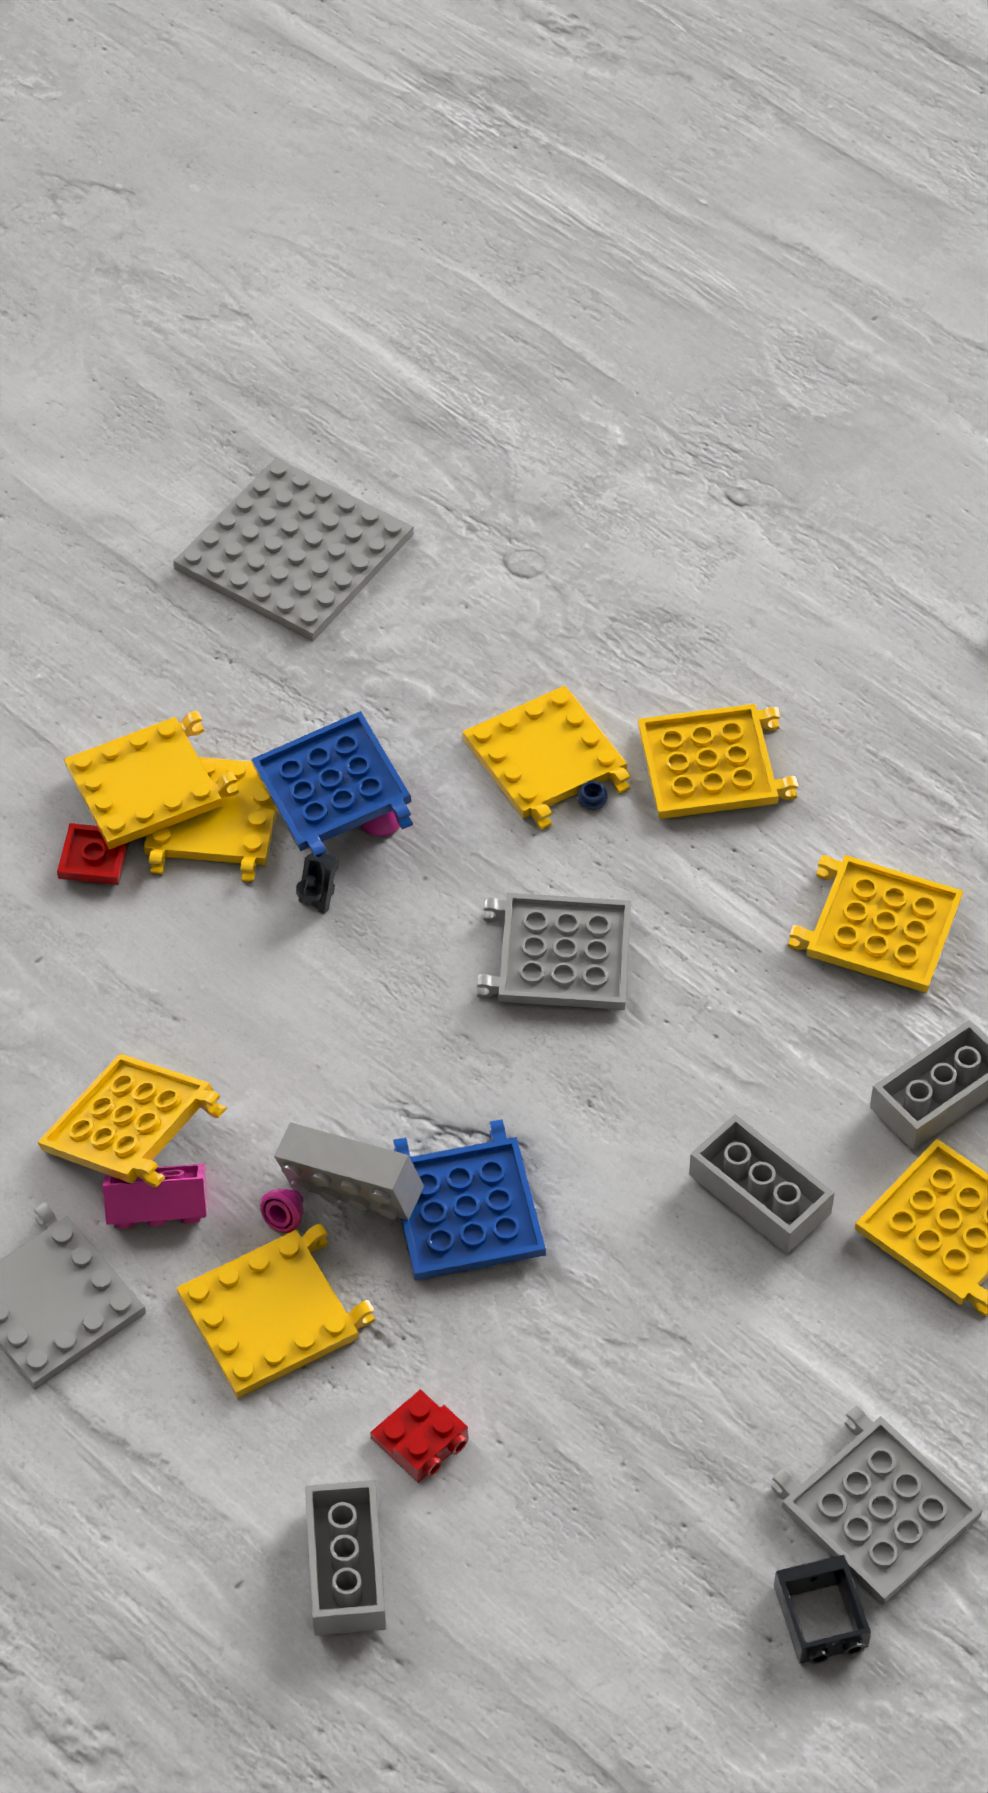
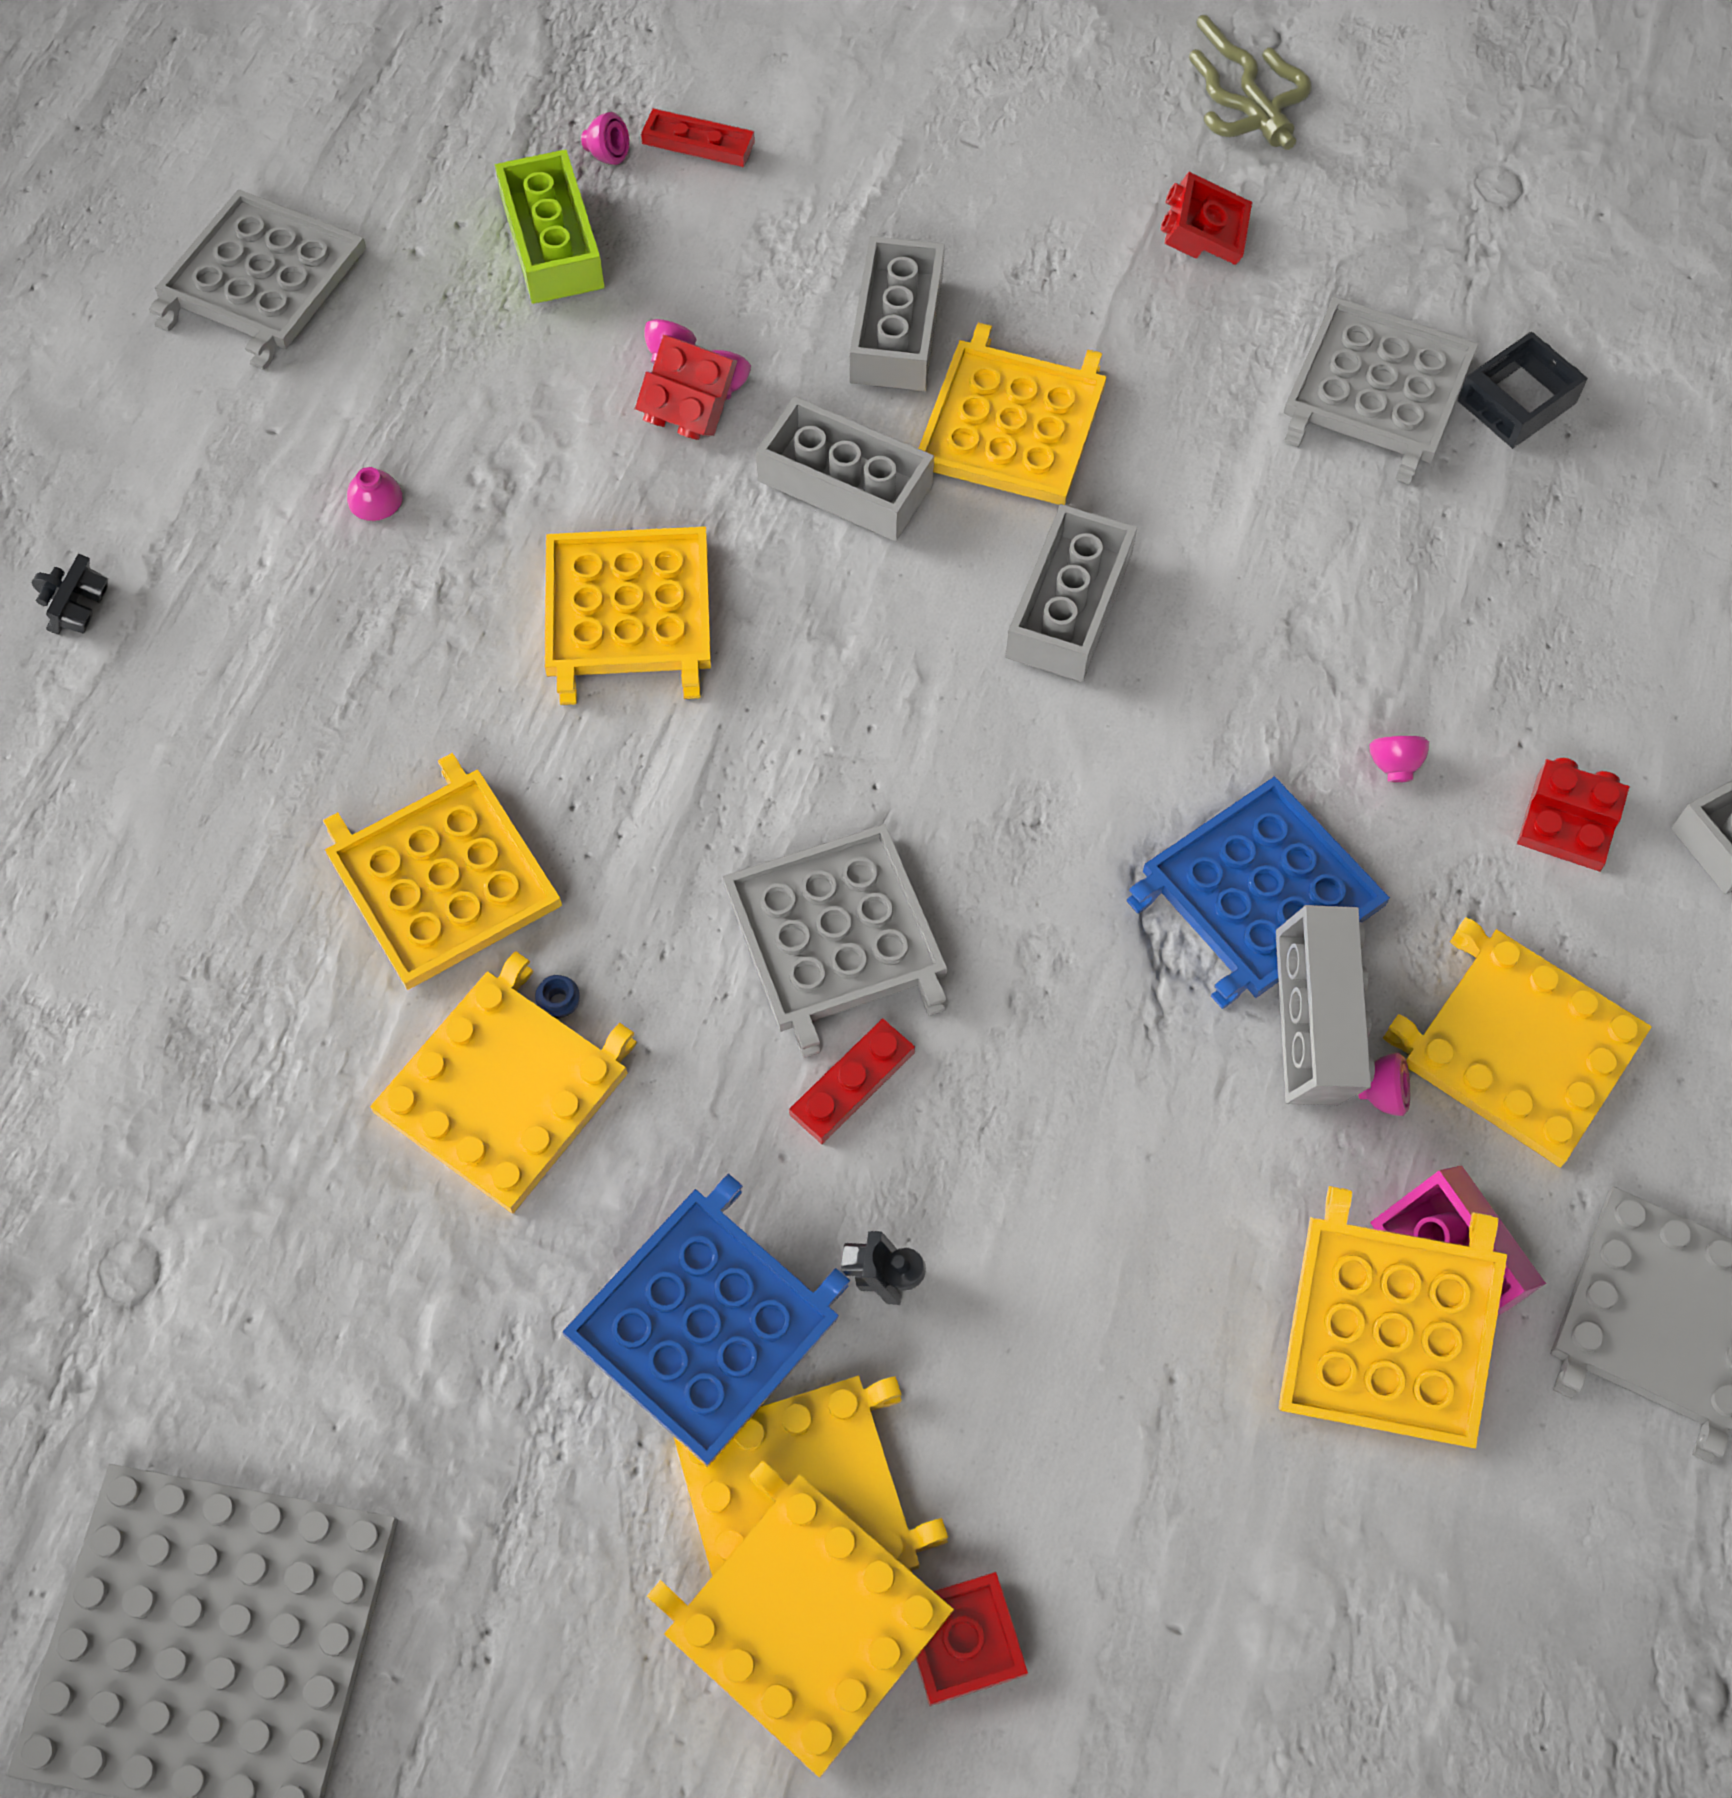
camera: 115 degrees left, 10 degrees up
none -> red plate [789,1018,915,1145]
none -> dark pink brick [1369,736,1430,782]

